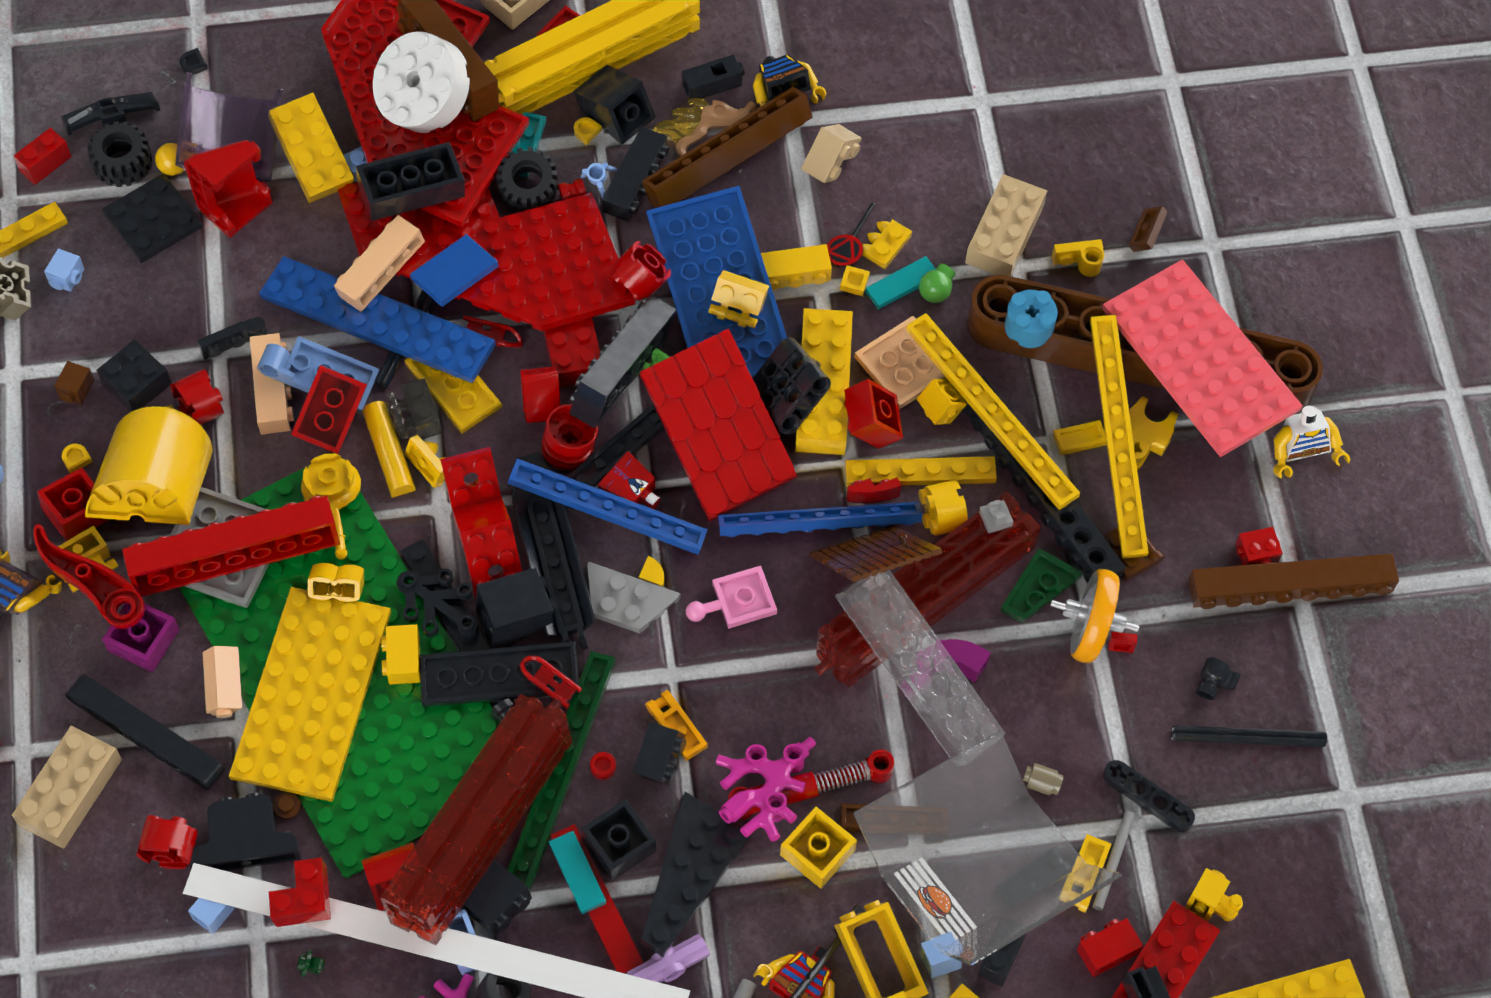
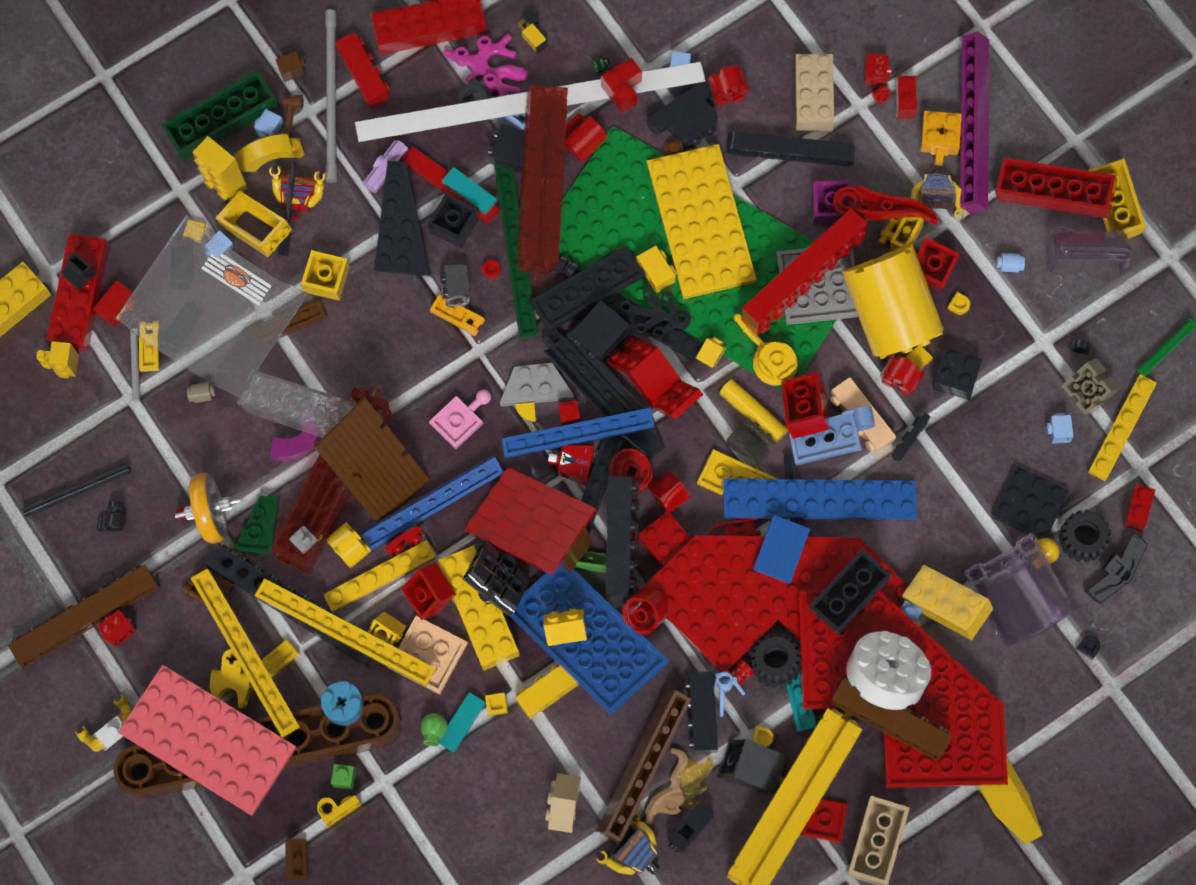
camera: 160 degrees right, 10 degrees up
reddish brown brick [54,361,95,405] -> none
red windscreen [184,140,272,238] -> none
light nougat brick [203,646,242,718] -> none
yellow brick [308,563,364,602] -> none
light nougat brick [334,215,425,312] -> none
yellow tile [404,435,447,489] -> none
red piece [520,656,582,709] -> none
dark pink plant [716,737,816,841] -> none
red piece [728,749,895,821] -> none
piece [827,202,875,267] -> none
yellow plate [862,219,912,269] -> none
tan brick [965,174,1047,276] -> none
black beam [1103,760,1195,832] -> none
none -> bright green brick [331,764,356,790]
none -> red brick [558,400,580,426]
none -> yellow brick [696,337,727,368]

